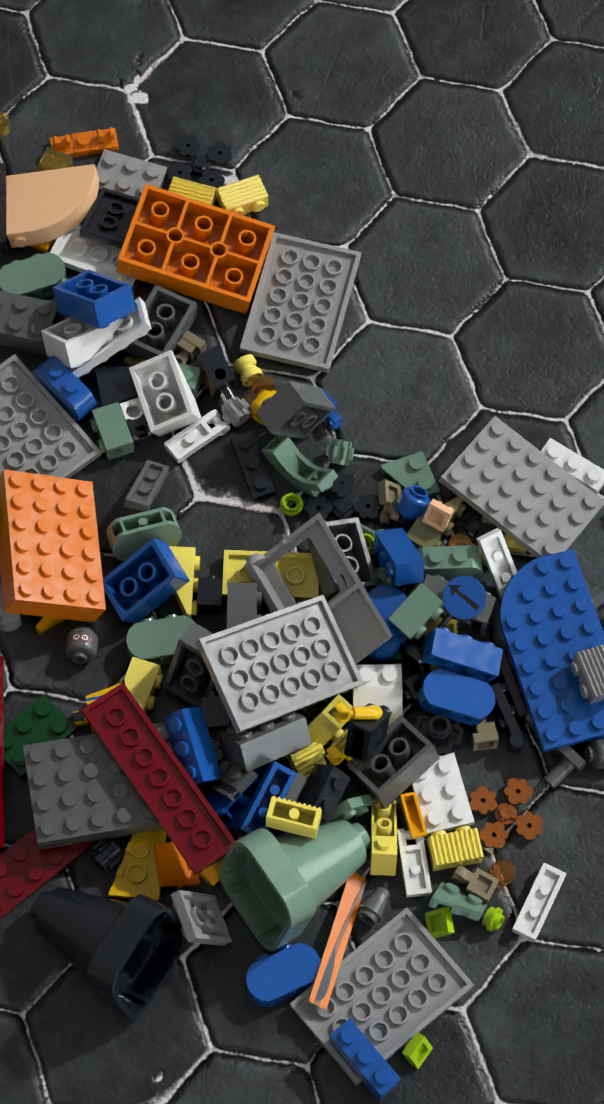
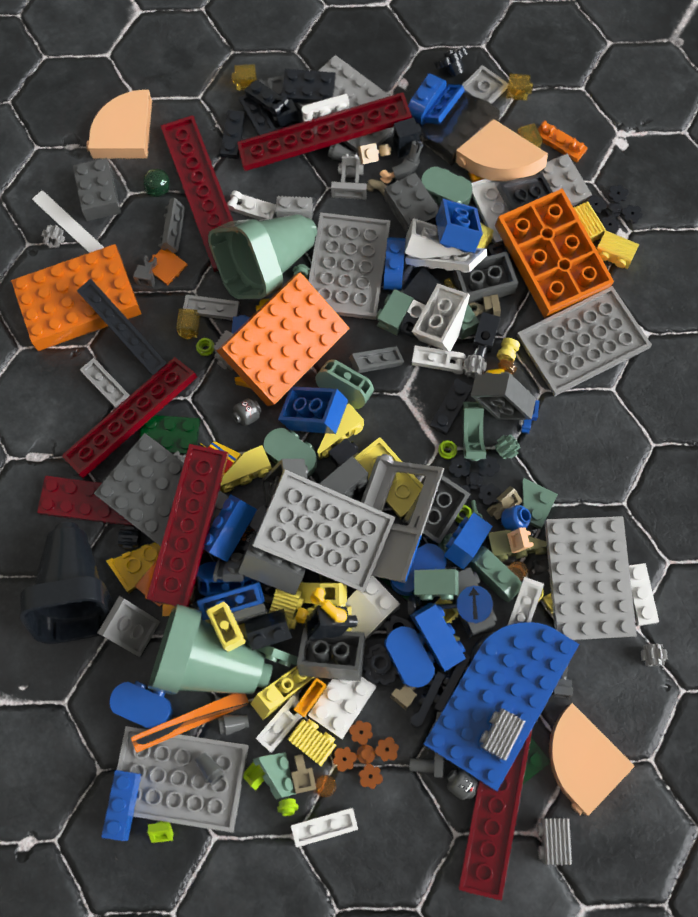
camera: 55 degrees right, 5 degrees up
none -> dark grey cone [195,753,225,786]

